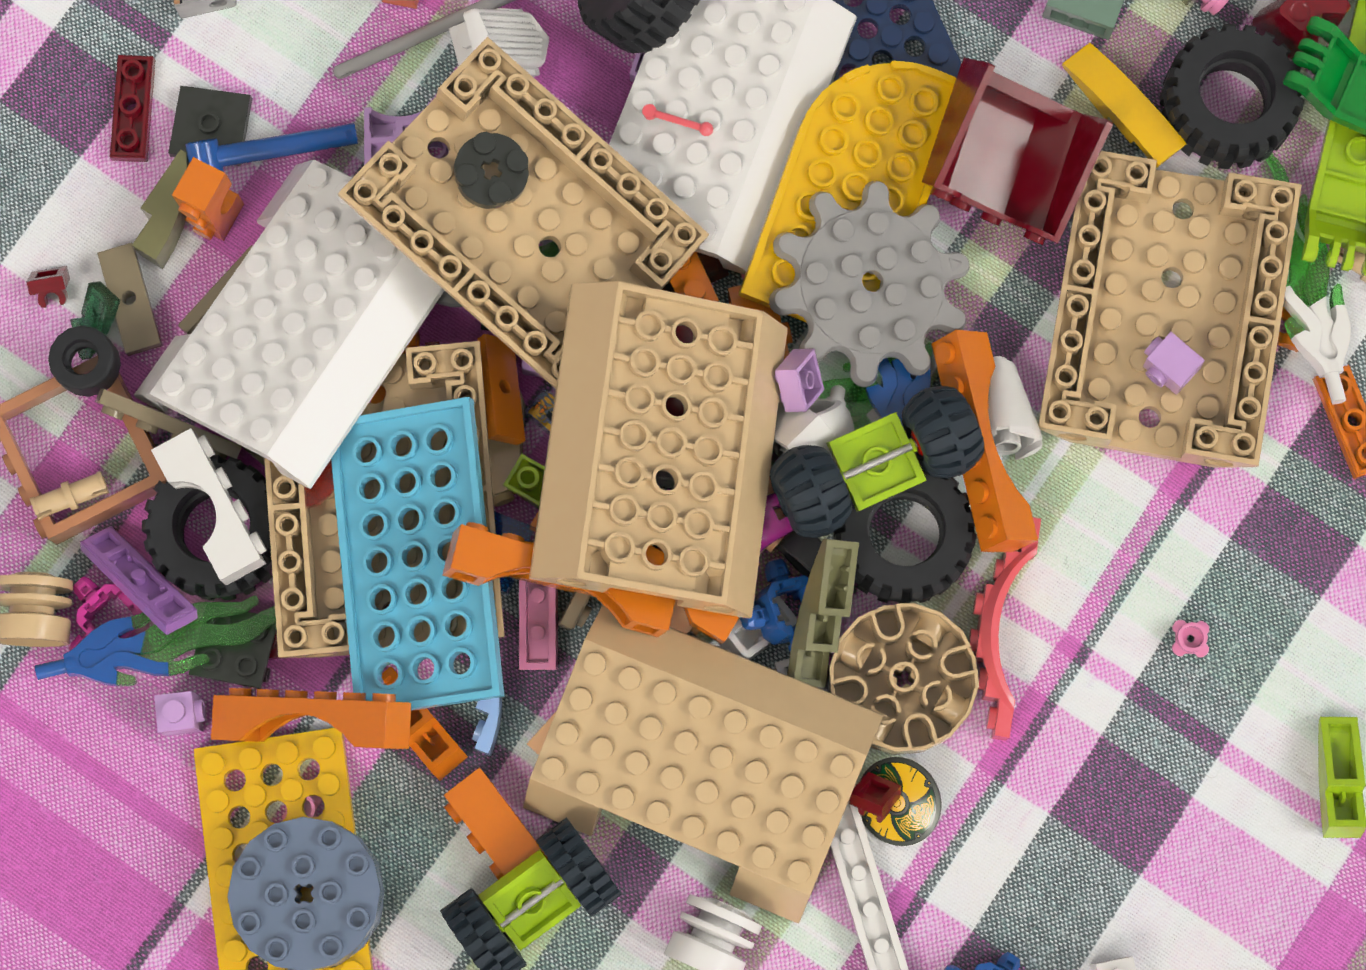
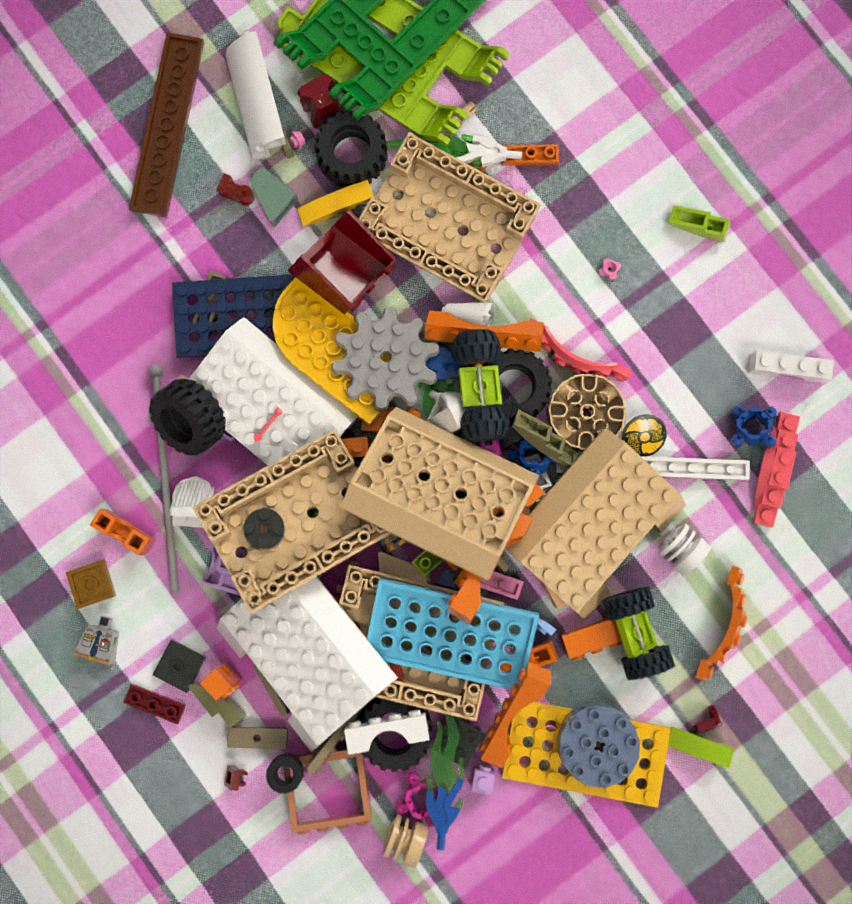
camera: 70 degrees left, 5 degrees up
tan pin [30,471,109,520] -> none
clear green slope [70,281,120,360] -> none
medium lavender plate [80,526,198,635] -> none
blue piece [185,123,358,172] -> none
orange tile [477,334,526,445] -> none
lavender piece [775,349,824,412] -> none
dark red tile [849,772,901,823] -> none
lavender brick [1143,332,1205,395] -> none

